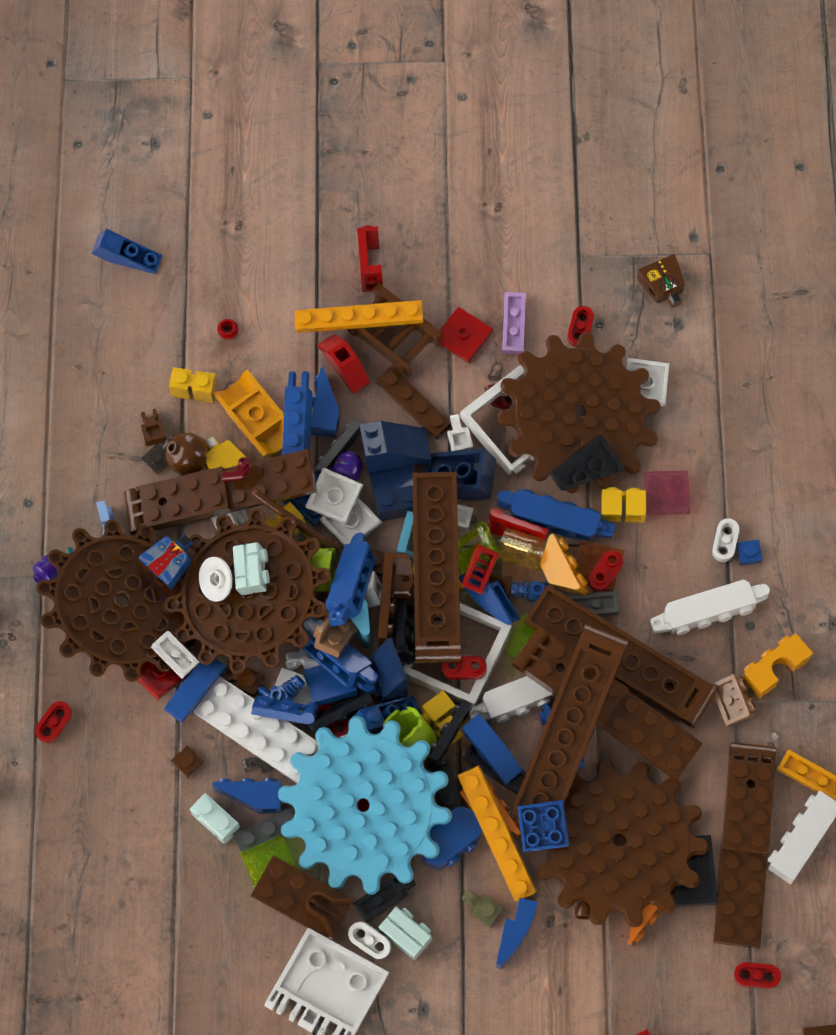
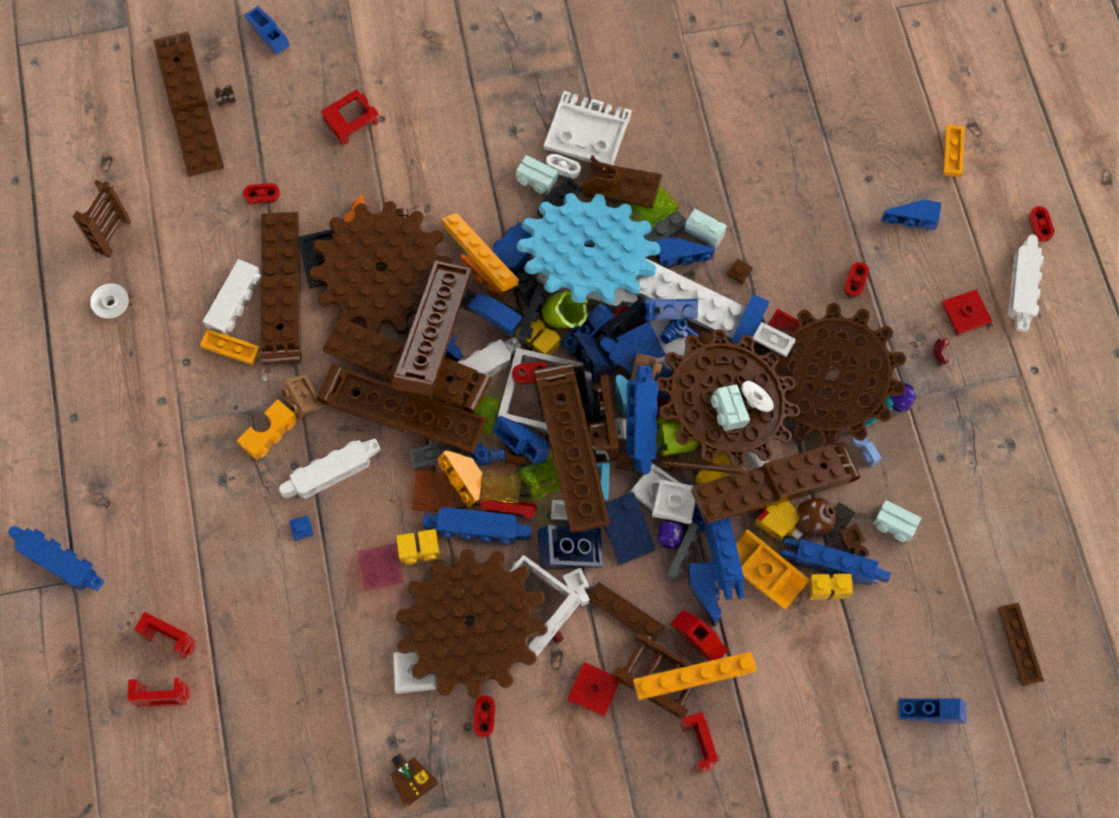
camera: 165 degrees right, 0 degrees up
torso [138,534,193,590] -> none
red plate [217,319,239,340] -> none
dark red arm [222,457,252,482] -> none
dark blue slope [359,421,432,473] -> none
red slope [461,545,499,595] -> none
olive plate [461,890,503,928] -> none
blue slope [496,898,538,969] -> none
lavender plate [502,292,526,354] -> none
blue tile [517,800,570,852] -> none
black wing [549,434,625,491] -> none
red plate [589,550,623,592] -> none
white plate [712,518,739,562] -> none
none -> blue hinge [780,538,891,585]
none -> light aqua brick [873,500,922,542]
none -> reddish brown plate [998,603,1044,686]

